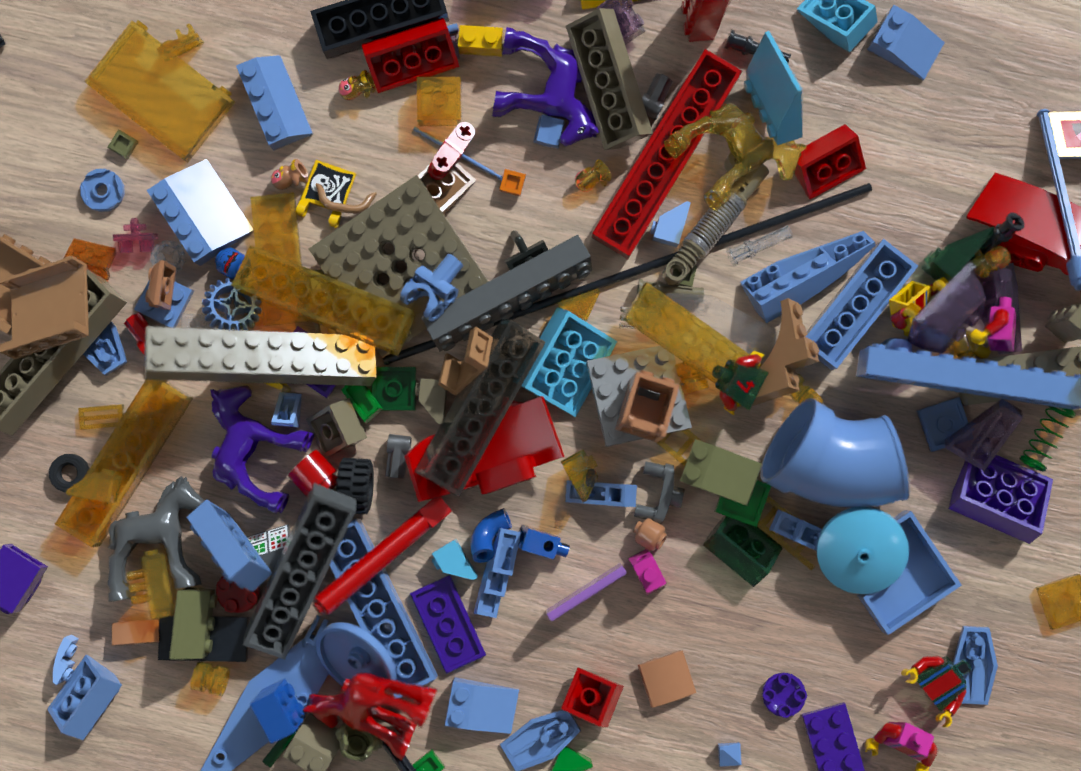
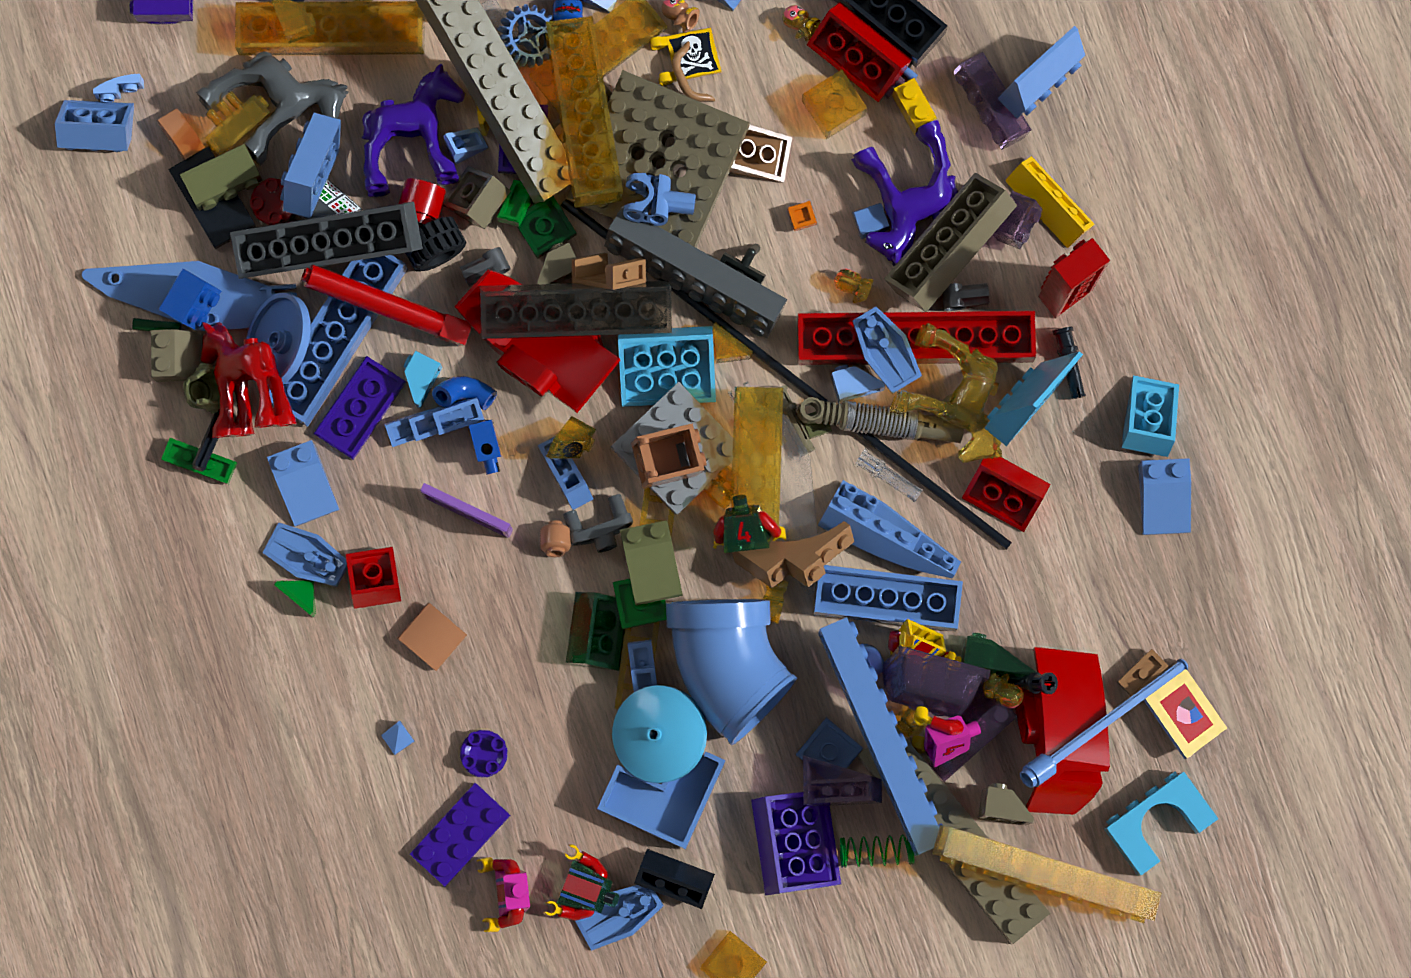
camera: 55 degrees right, 5 degrees down
clear yellow wheel [190,661,230,697] -> none
medium blue piece [413,127,503,181] -> none
piece [428,122,475,180] -> none
dark pink torso [628,549,667,595] -> none
none -> black brick [634,849,715,909]
none -> medium blue piece [852,307,922,394]
none -> medium nougat plate [1117,649,1168,697]

